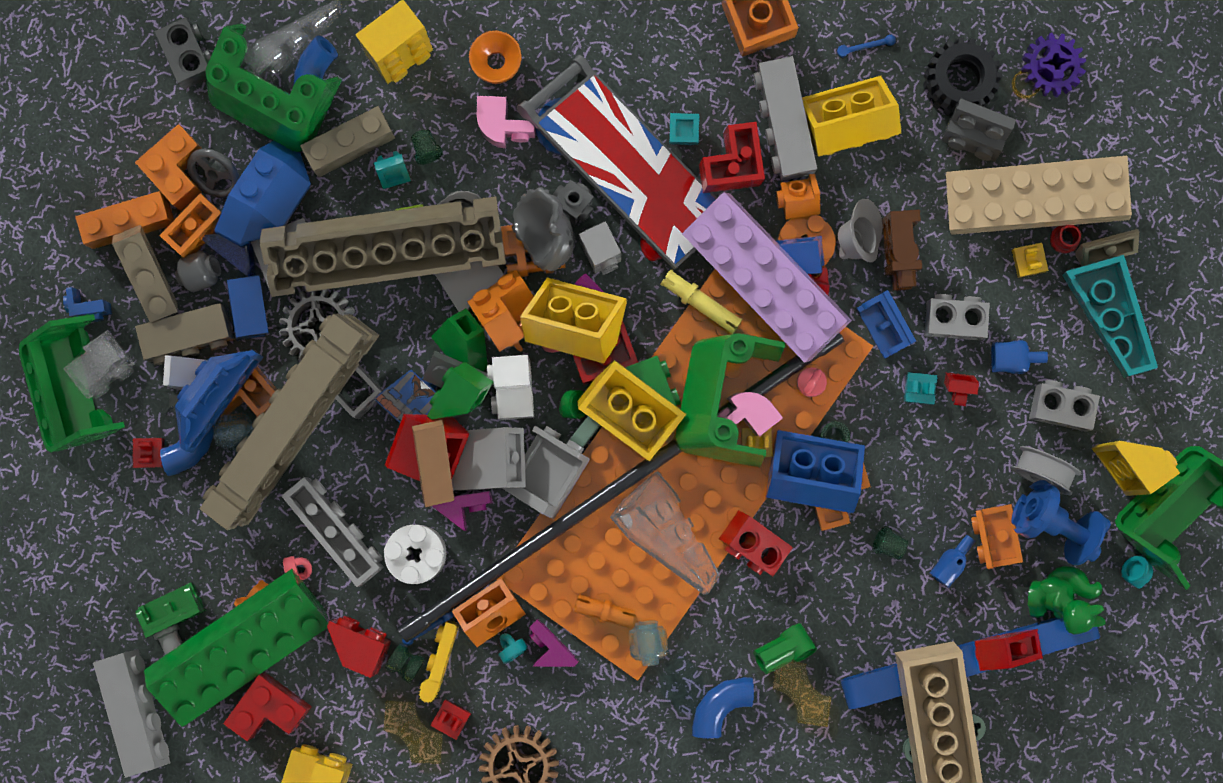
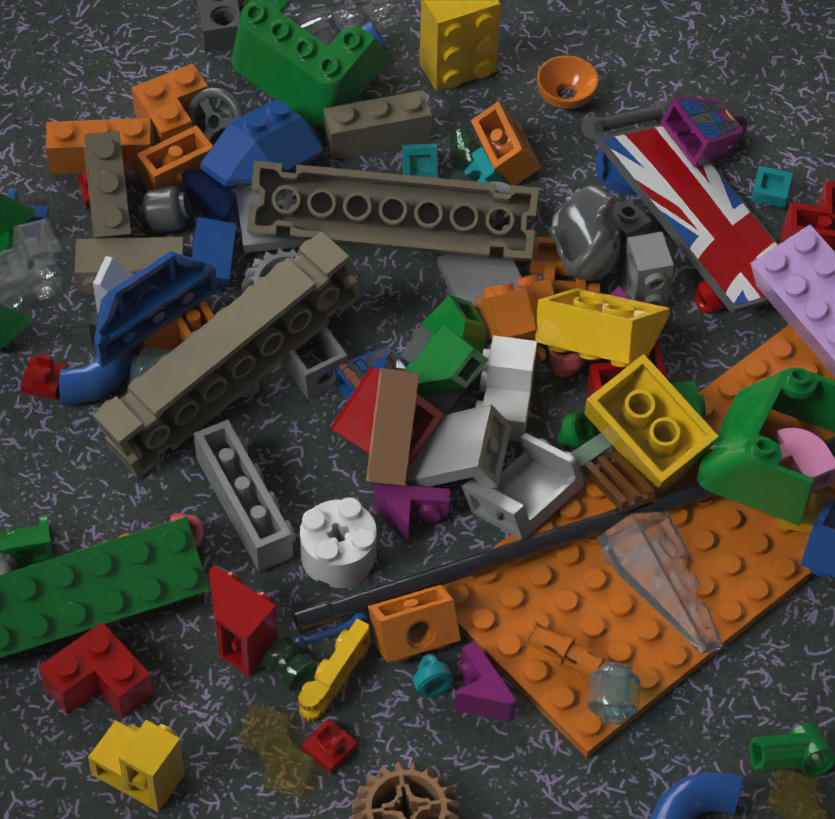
camera: 10 degrees right, 30 degrees down
bright pink brick [476,96,535,149] -> none
light yellow pin [660,270,743,334] -> none
red brick [719,510,793,576] -> none
none -> teal tile [464,147,511,185]
none -> orange brick [471,101,542,185]
none -> reddish brown tile [584,450,655,513]
none -> magenta torso [660,97,747,168]

